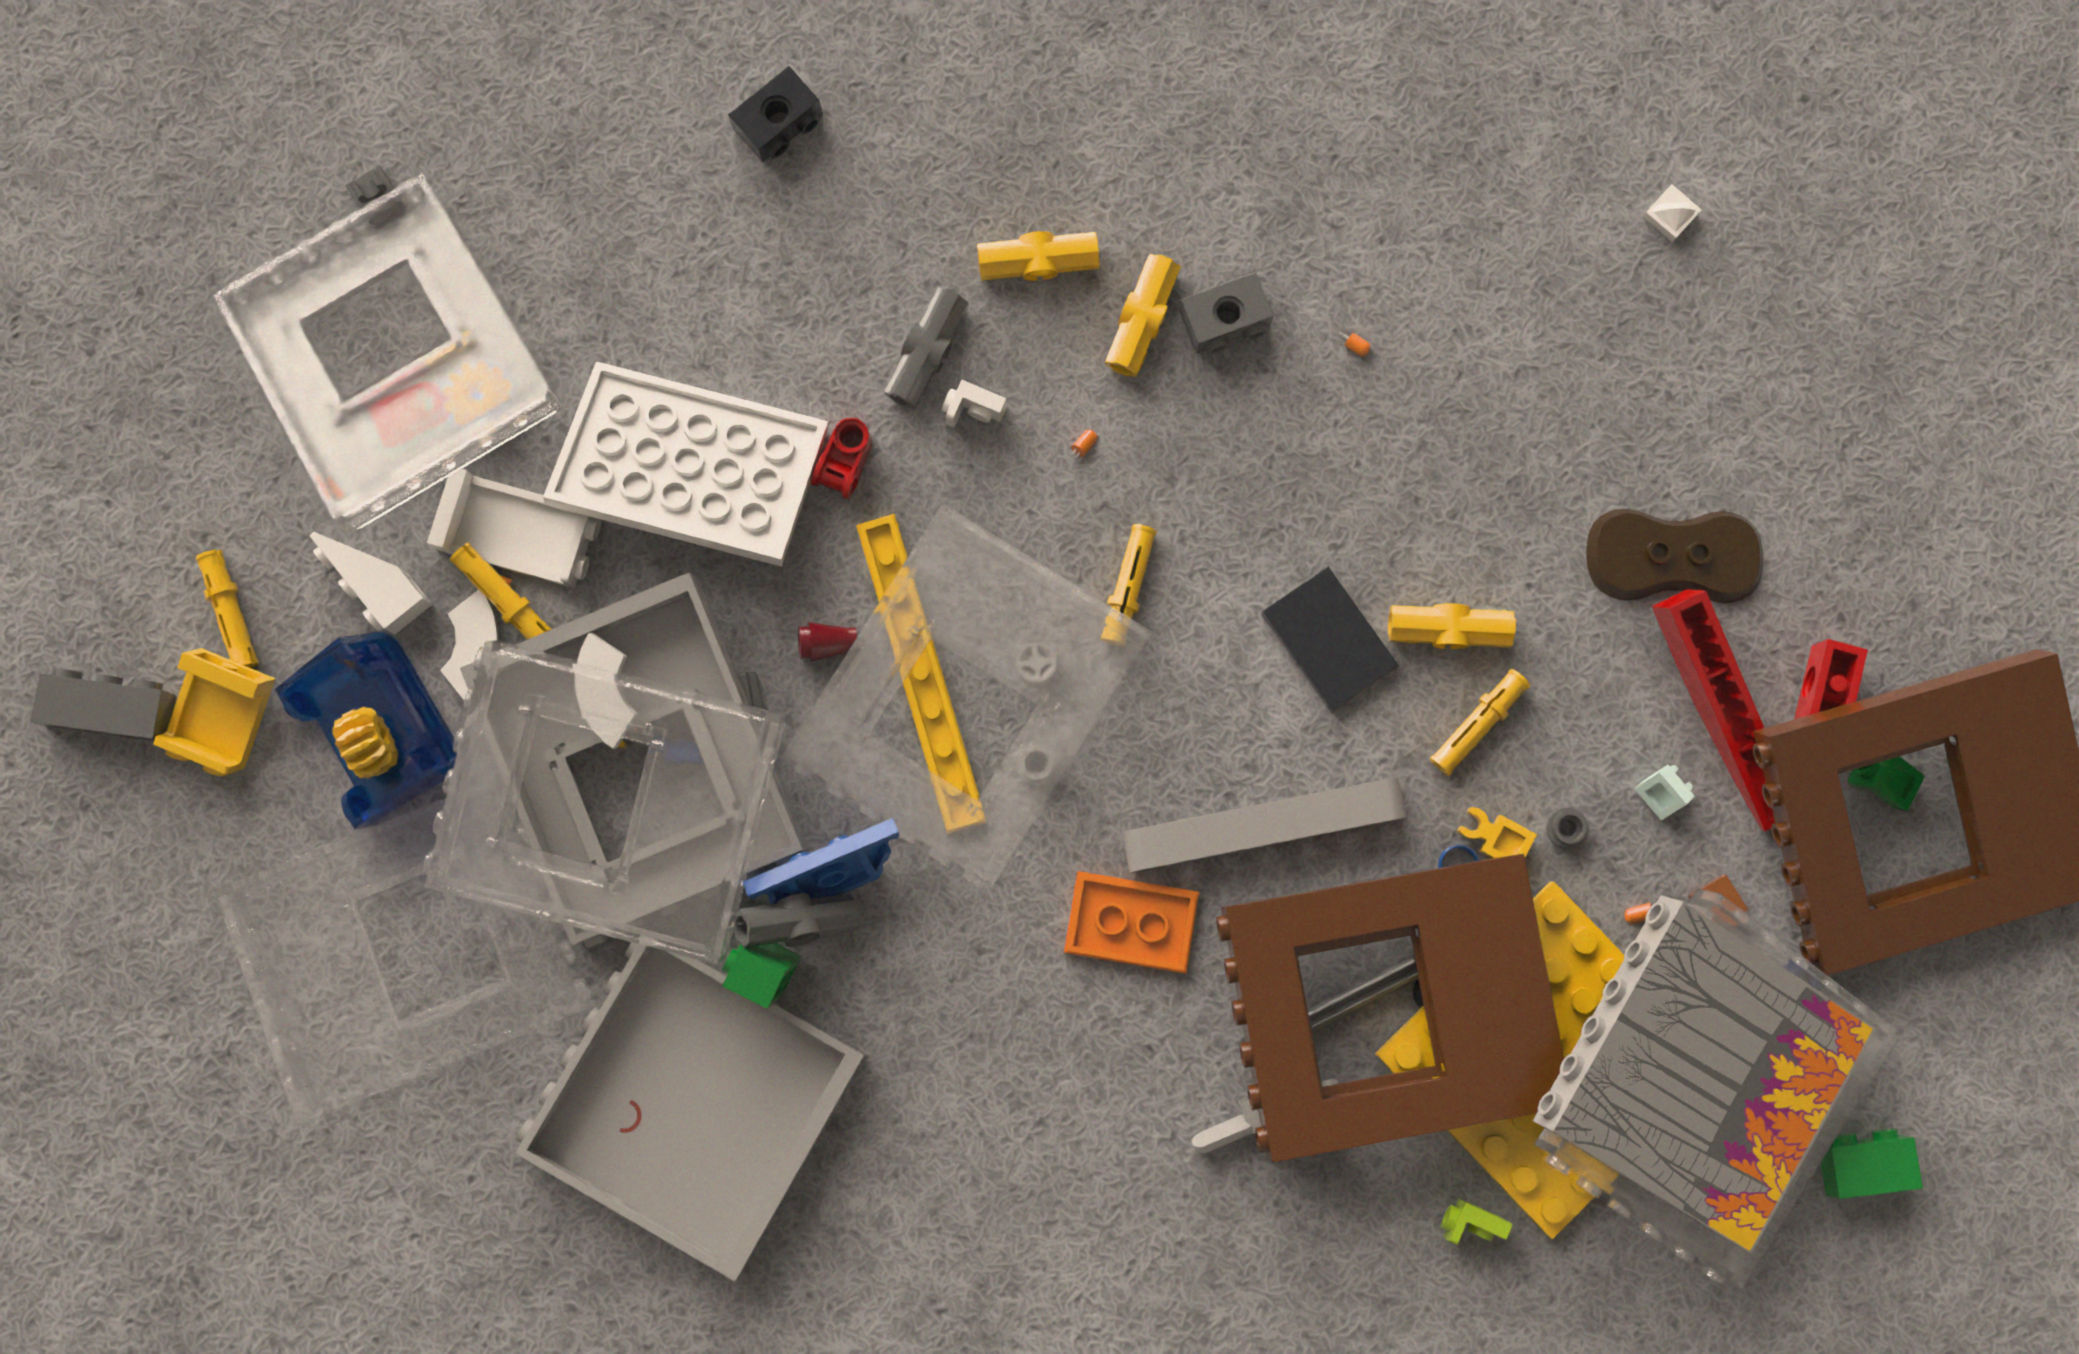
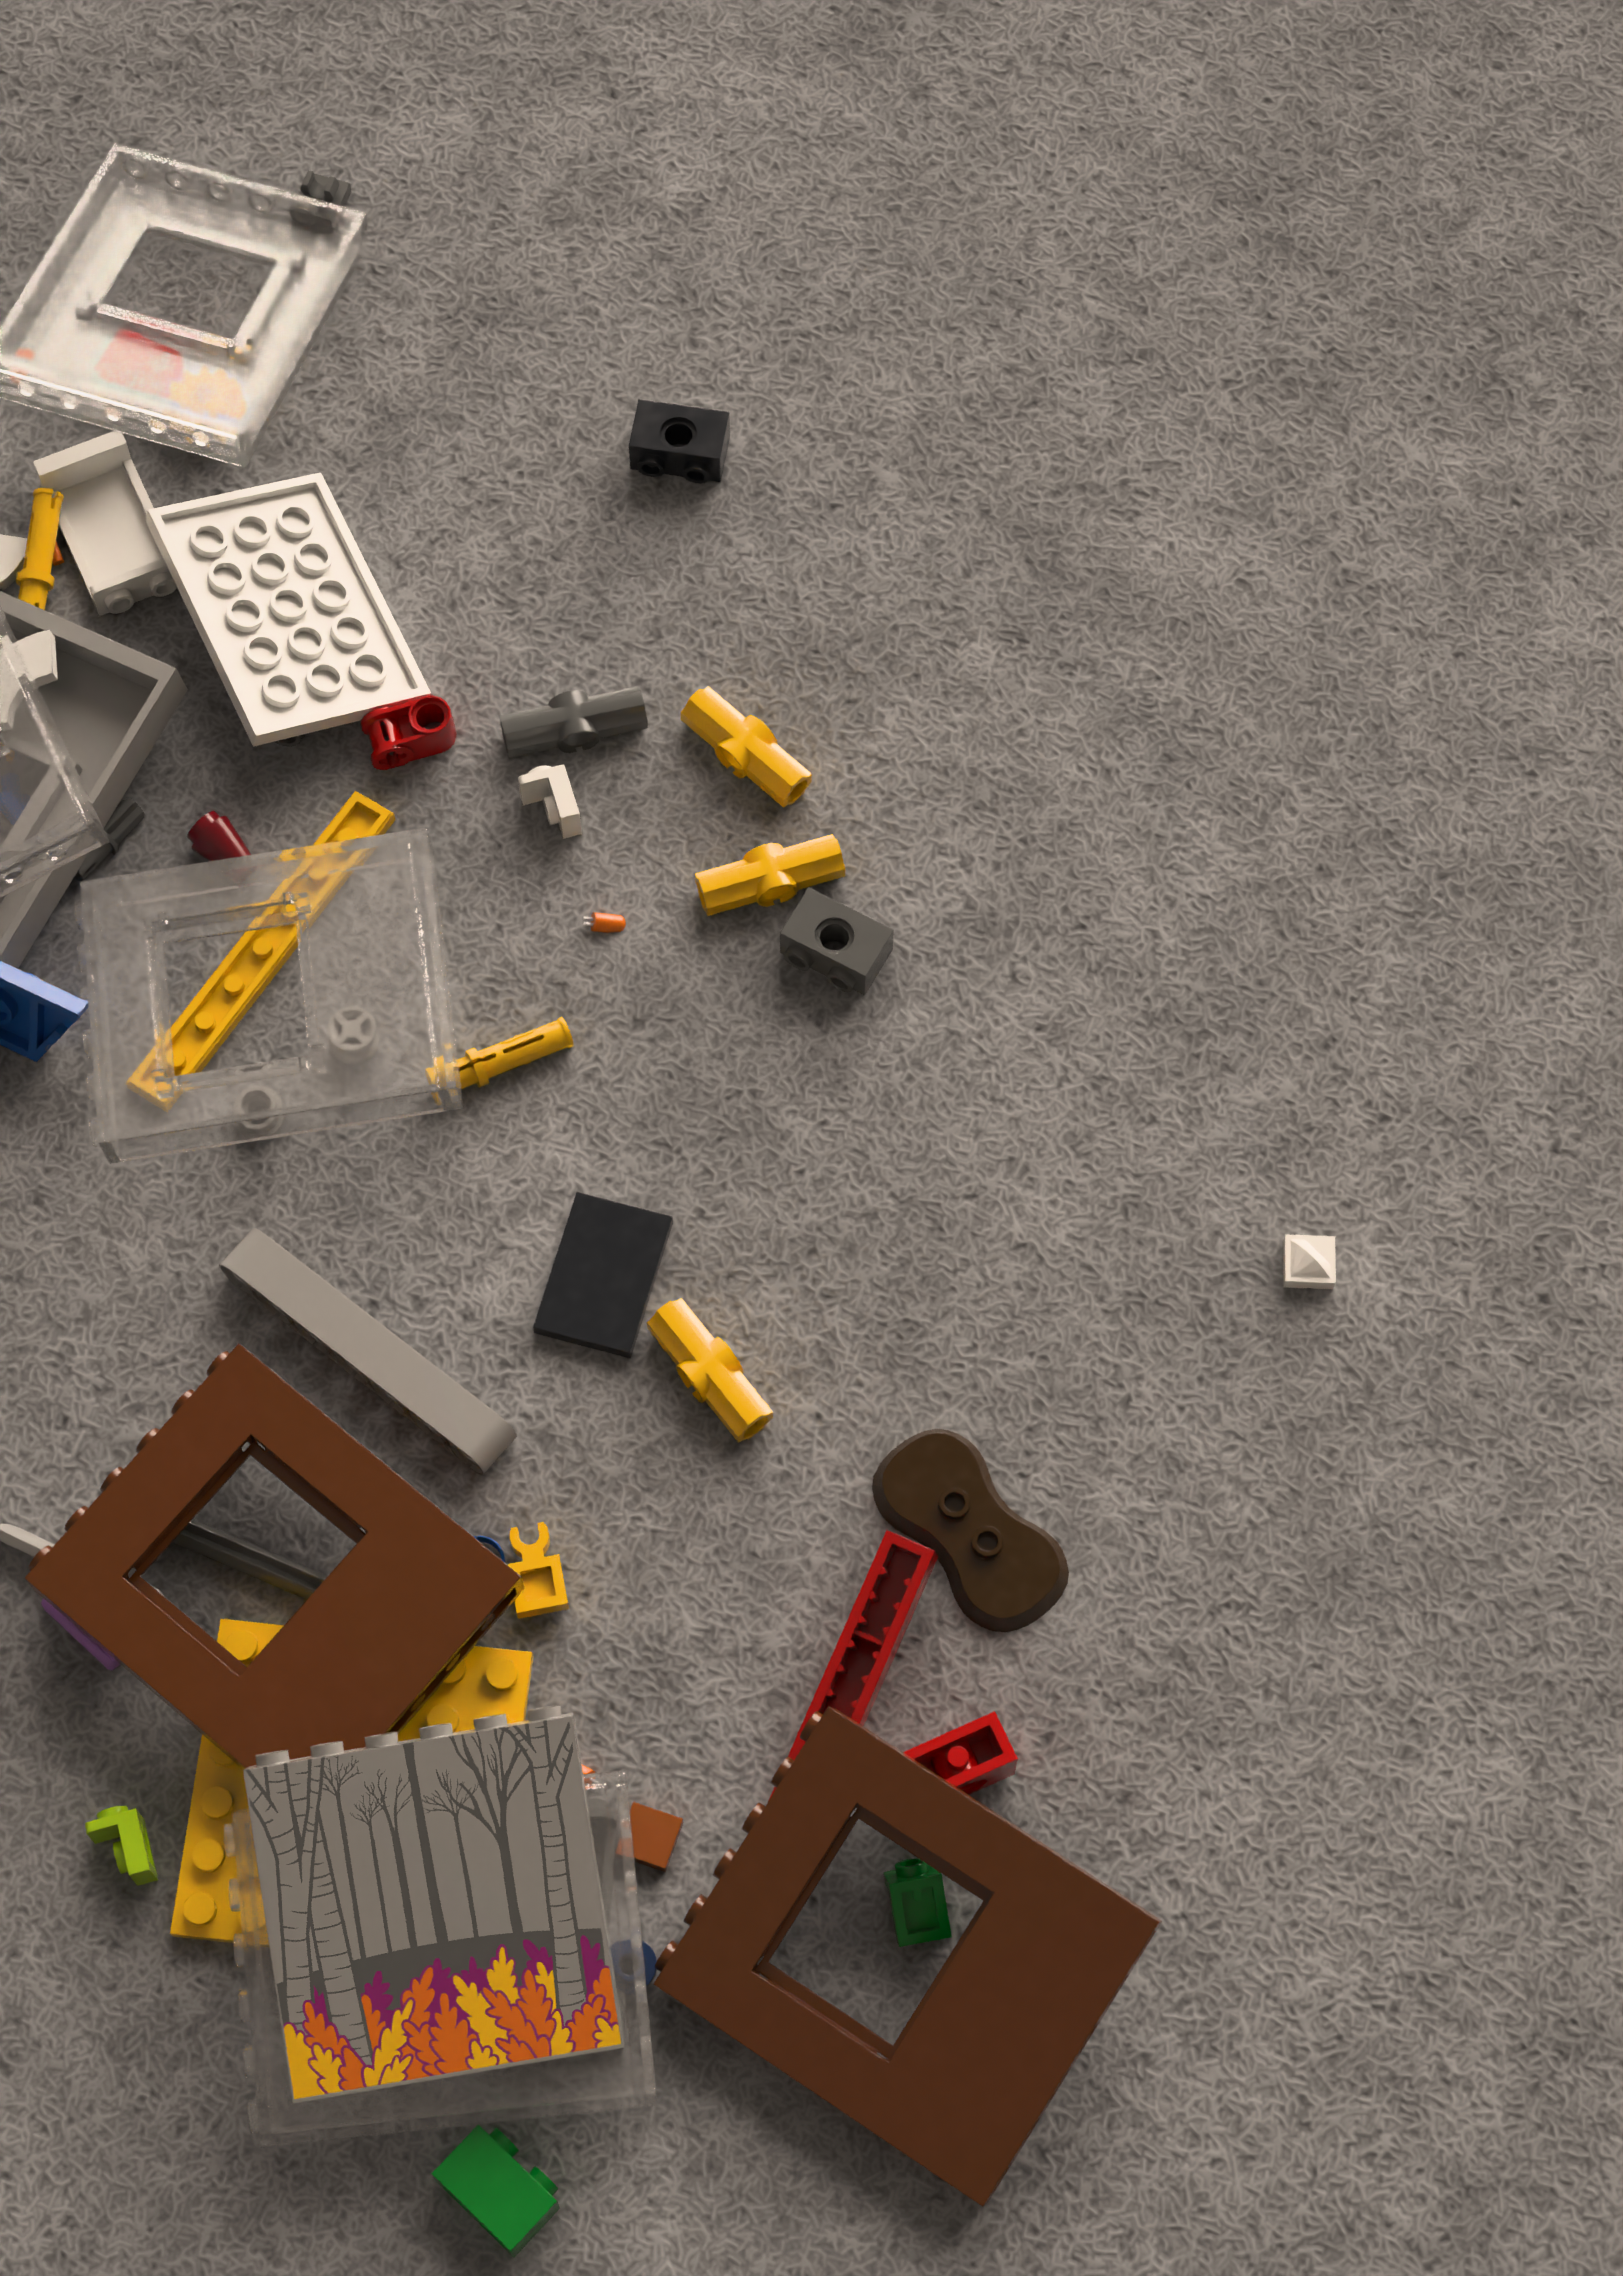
camera: 50 degrees right, 15 degrees down
orange tile [1064,871,1199,974] -> none
orange piece [1339,332,1371,357] -> none
yellow pin [1429,669,1531,776] -> none
dark grey plate [1546,808,1589,849] -> none
light aqua tile [1635,765,1695,820] -> none

